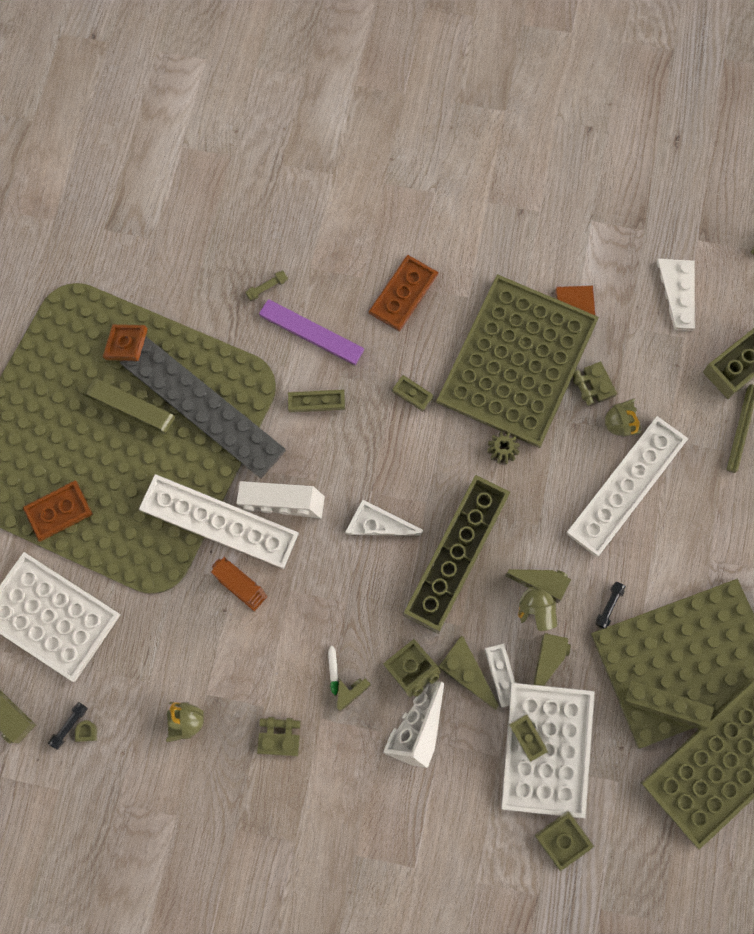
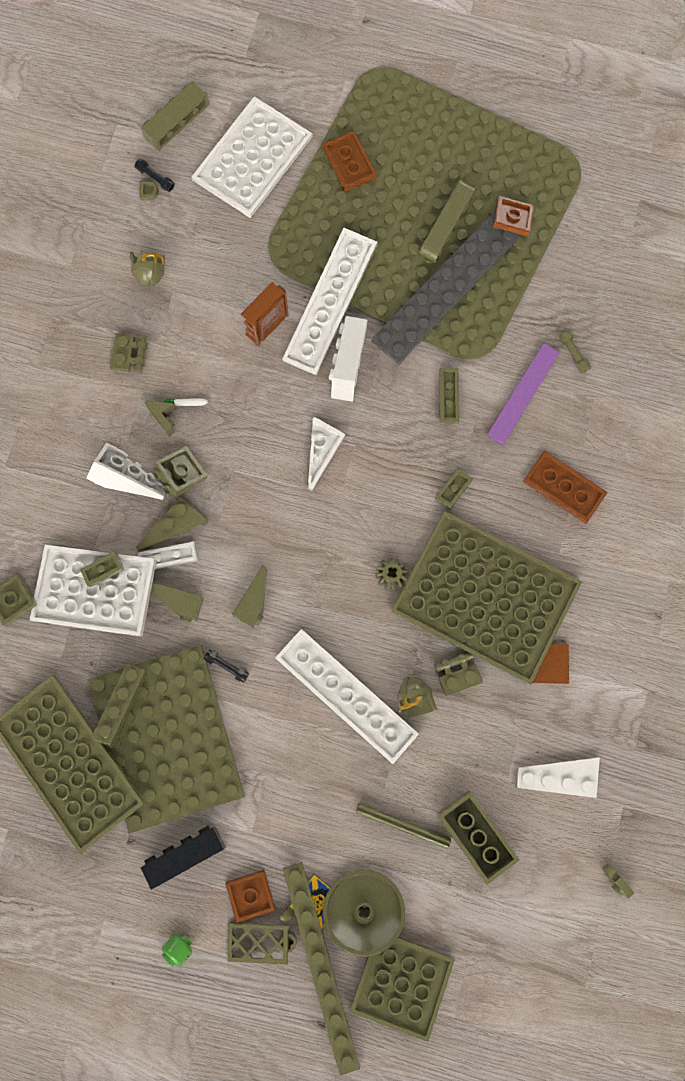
camera: 90 degrees right, 5 degrees up
olive brick [403,475,510,634] -> none
olive helmet [518,587,558,631] -> none

